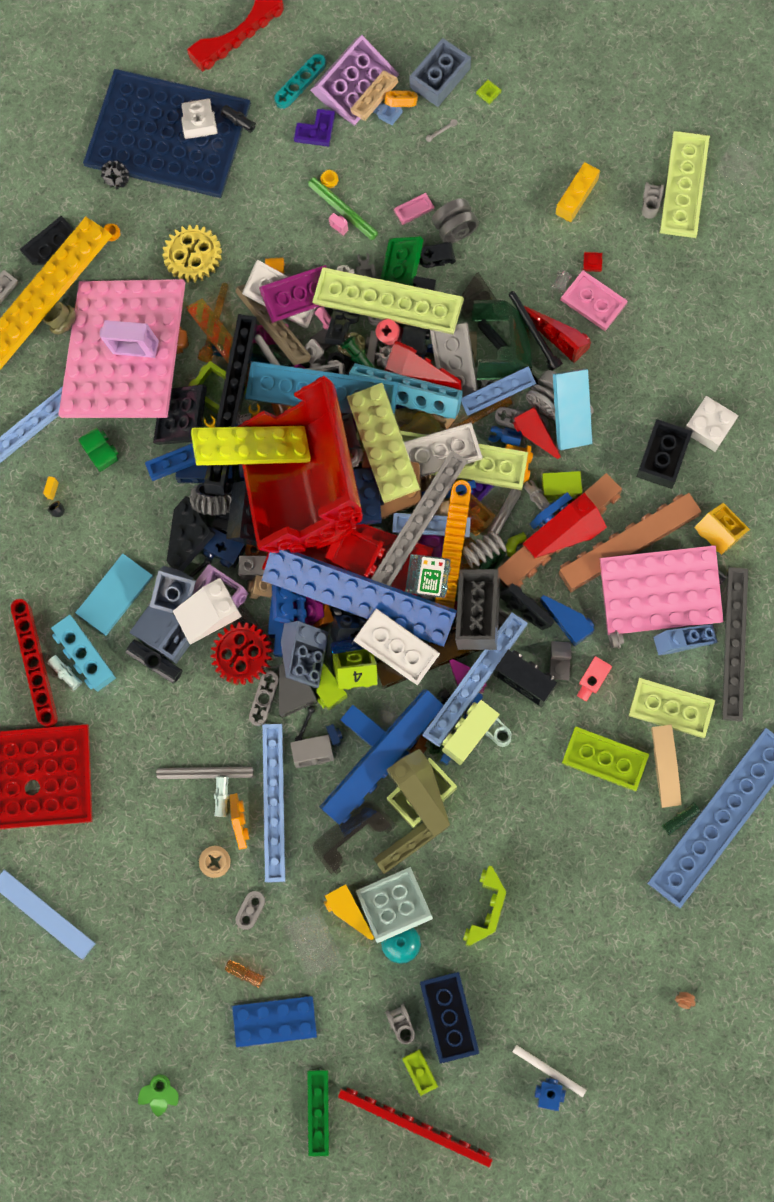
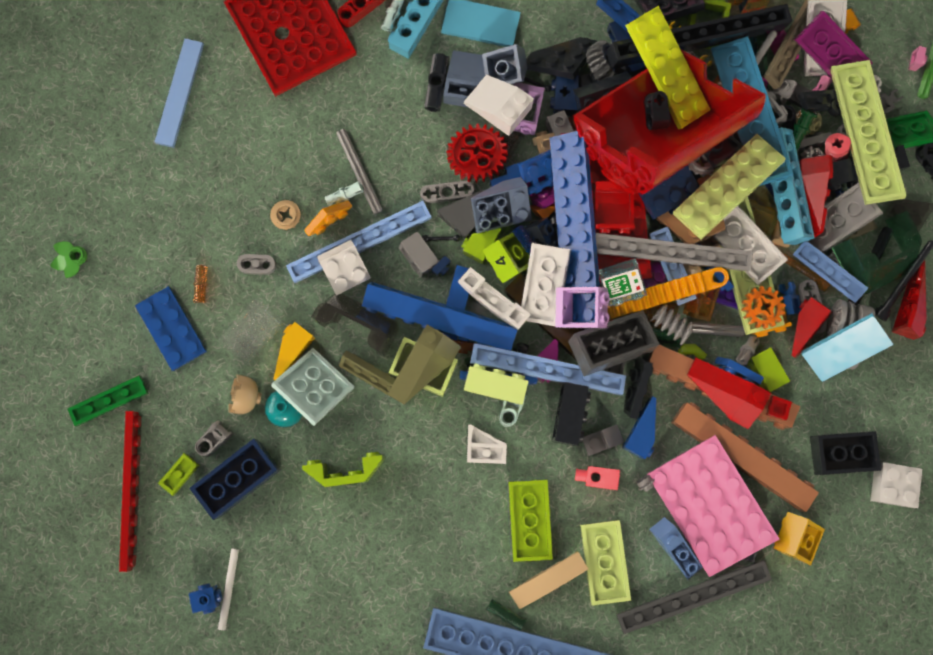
camera: 55 degrees right, 5 degrees up
none -> tan cylinder [228,374,262,414]
none -> white brick [317,240,371,296]
none -> white slope [458,267,531,330]
none -> white wing [467,425,507,464]
none -> lavender window [555,287,610,328]
none -> black piece [644,91,671,131]
none -> orange gear [741,286,786,329]
none -> red plate [766,396,792,421]

